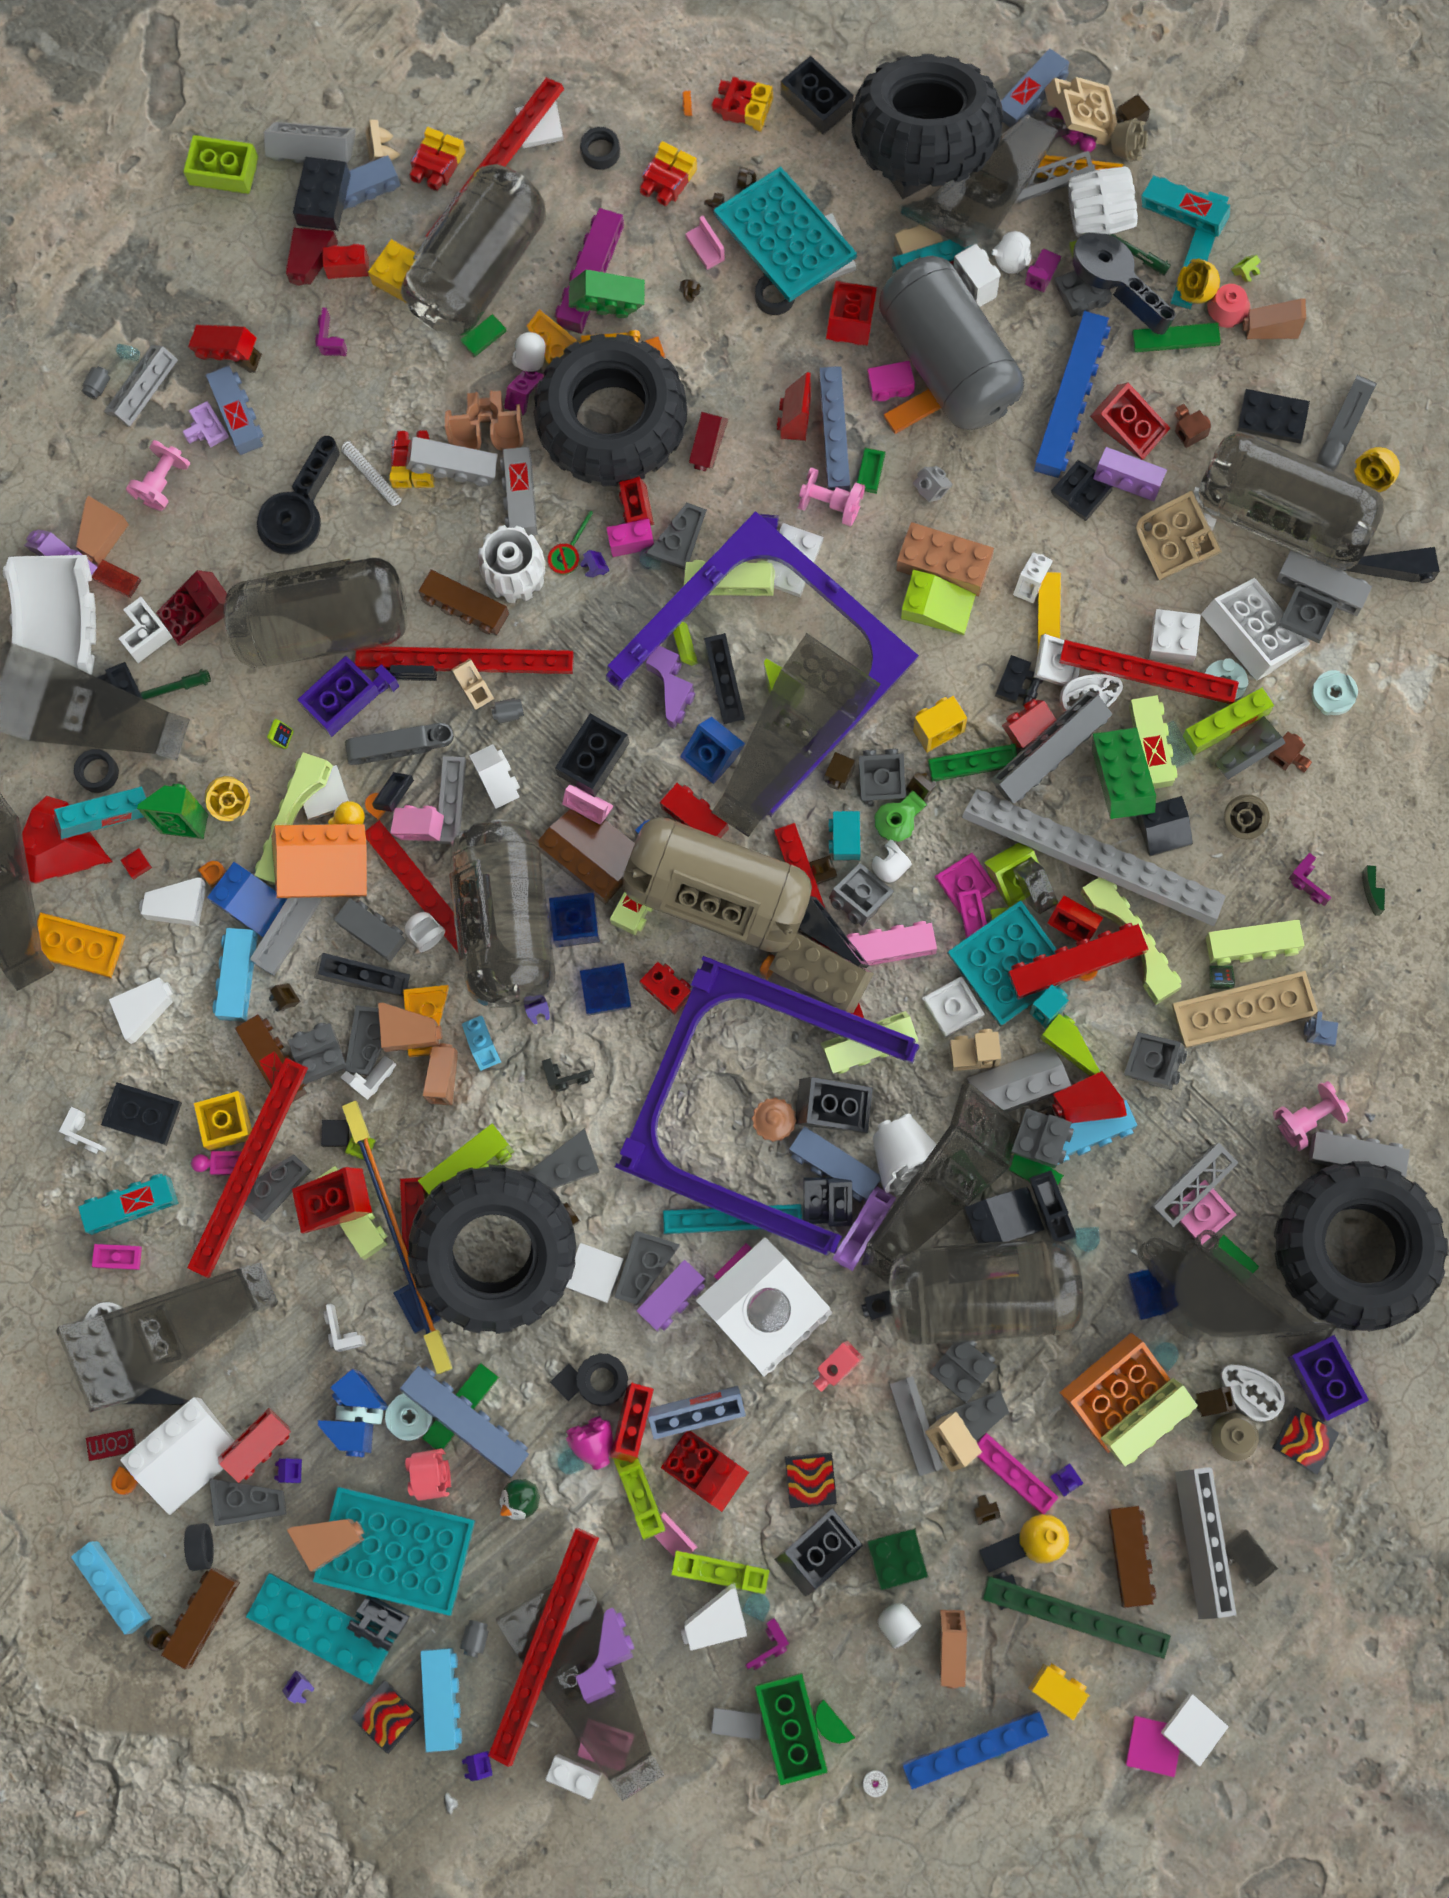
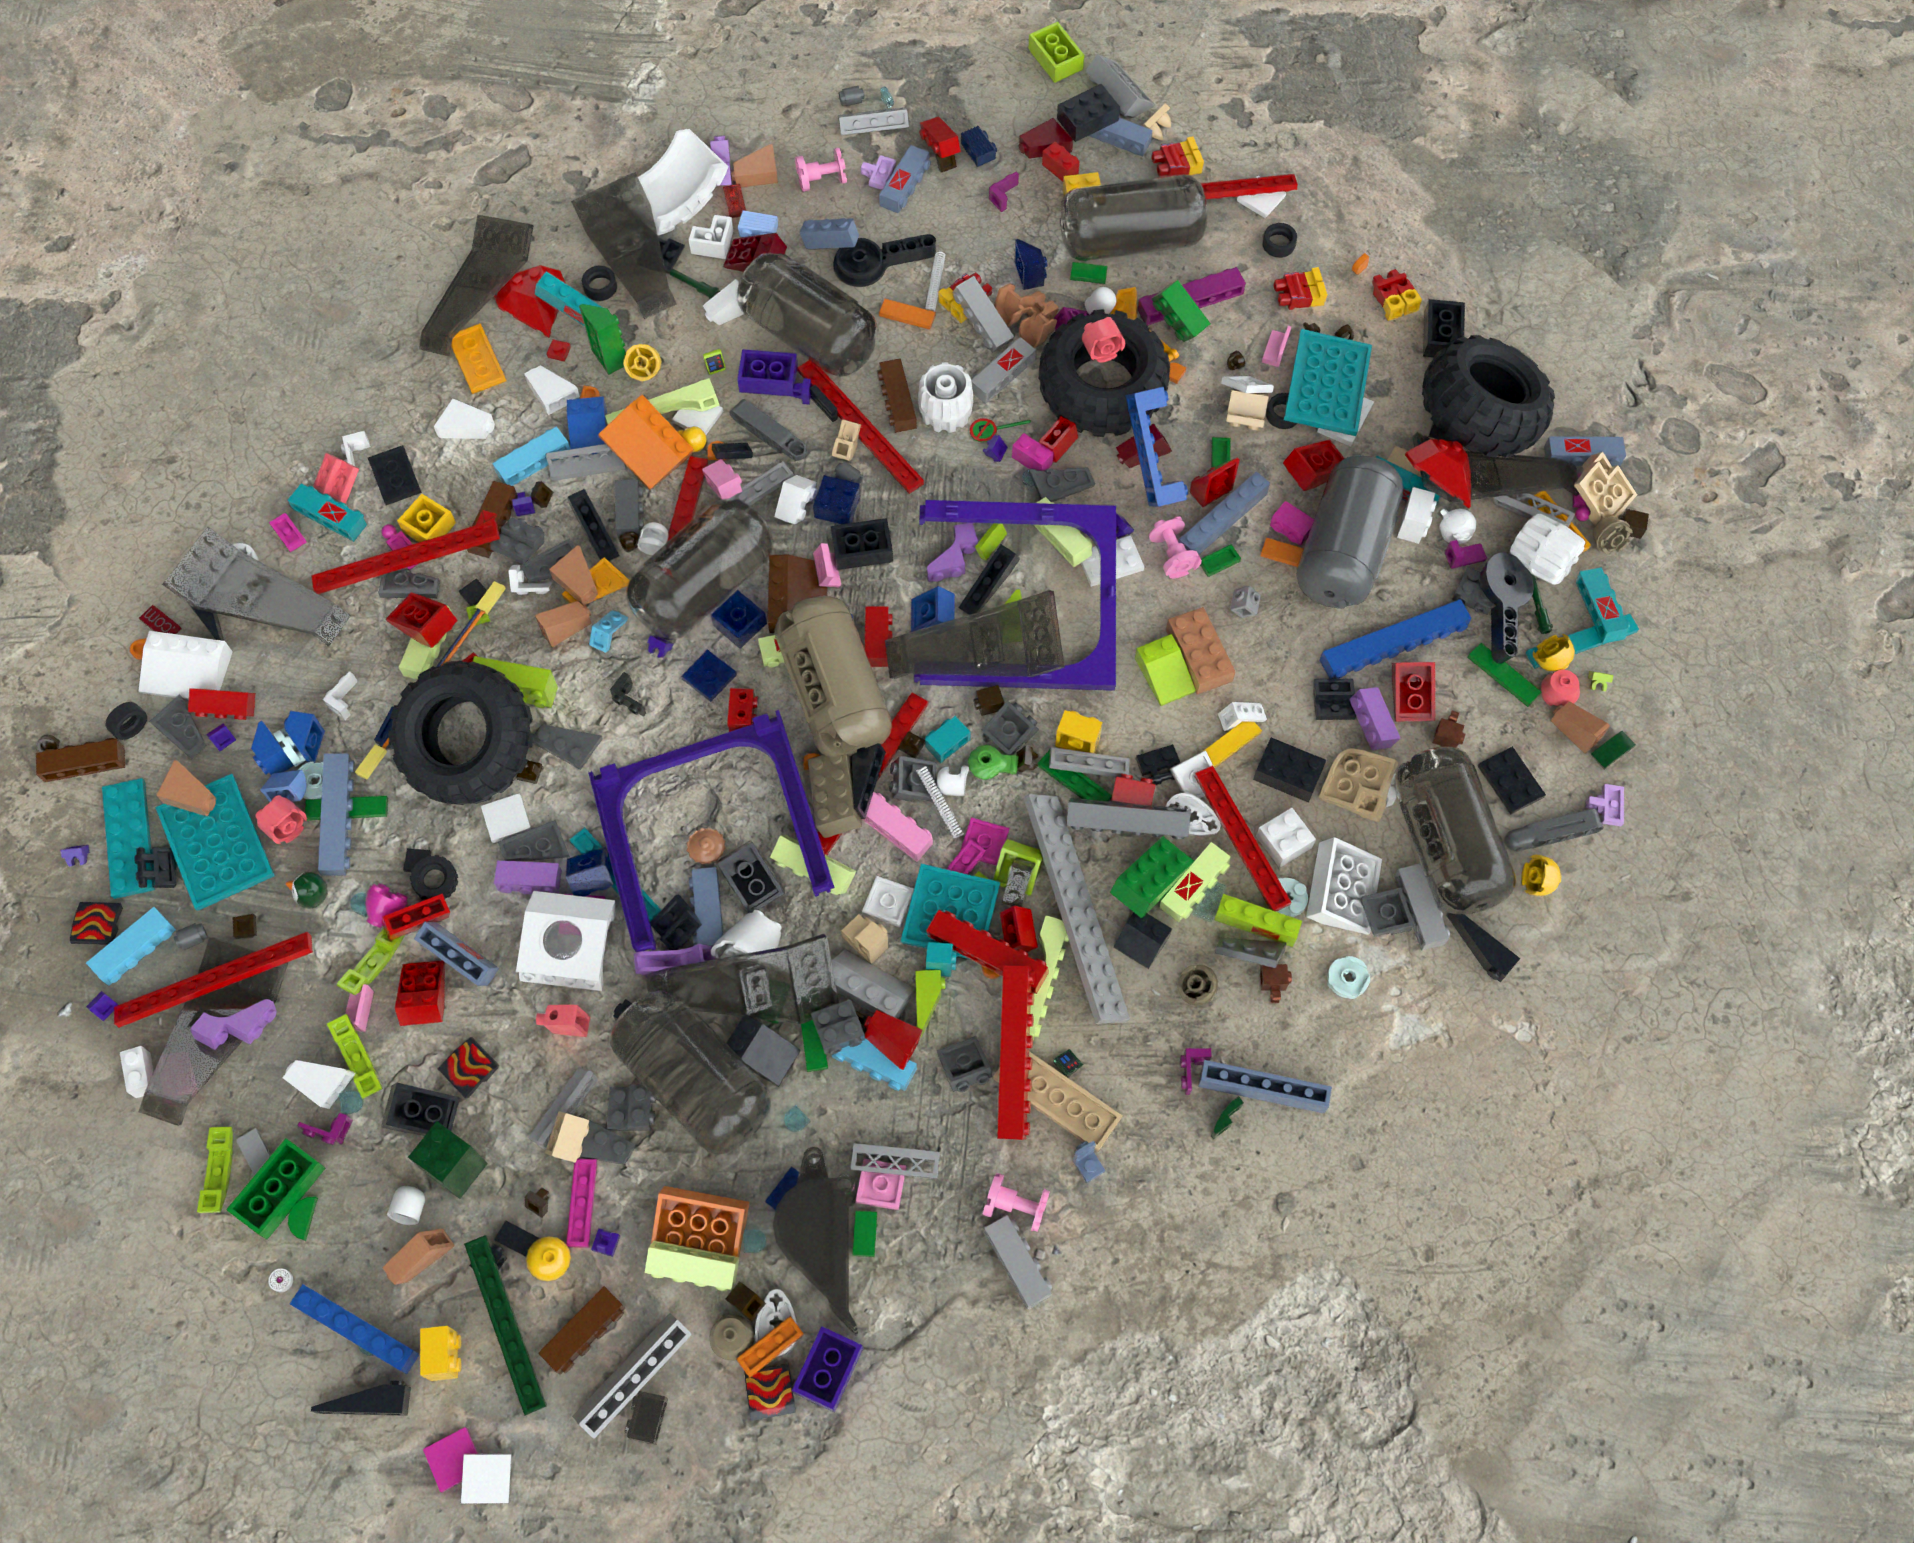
camera: 40 degrees right, 10 degrees down
medium azure brick [71,1541,151,1635] -> none
black slope [1029,1170,1077,1247] -> none
yellowish green brick [1205,920,1304,966] -> none
black tyre [1274,1161,1448,1332] -> none
none -> lime slope [197,1127,233,1213]
none -> dark brown tile [232,914,257,939]
none -> medium blue brick [260,770,306,802]
none -> black slope [311,1381,411,1416]
none -> coral slope [313,453,359,503]
none -> dark purple tile [512,492,535,517]
none -> clear blue slope [566,846,614,897]
none -> dark brown tile [619,531,639,552]
none -> white slope [702,279,760,325]
none -> orange tile [736,1316,804,1378]
none -> light blue brick [738,210,778,237]
none -> sand blue brick [800,218,859,249]
none -> clear blue brick [813,475,861,524]
none -> orange tile [879,299,936,330]
none -> white piece [916,766,964,838]
none -> dark blue brick [961,125,997,167]
none -> red brick [997,965,1035,1140]
none -> clear blue slope [1014,239,1048,290]
none -> light grey plate [1049,747,1129,778]
none -> coral brick [1082,317,1125,363]
none -> plate [1125,387,1188,507]
none -> sand blue brick [1198,1060,1332,1114]
none -> green tile [1211,437,1231,468]
none -> white tile [1221,376,1274,393]
none -> tan bracket [1226,388,1269,430]
none -> black brick [1253,737,1327,803]
none -> red wedge [1405,439,1471,508]
none -> lavender hinge [1585,784,1624,826]
none -> dark green slope [1591,731,1636,770]

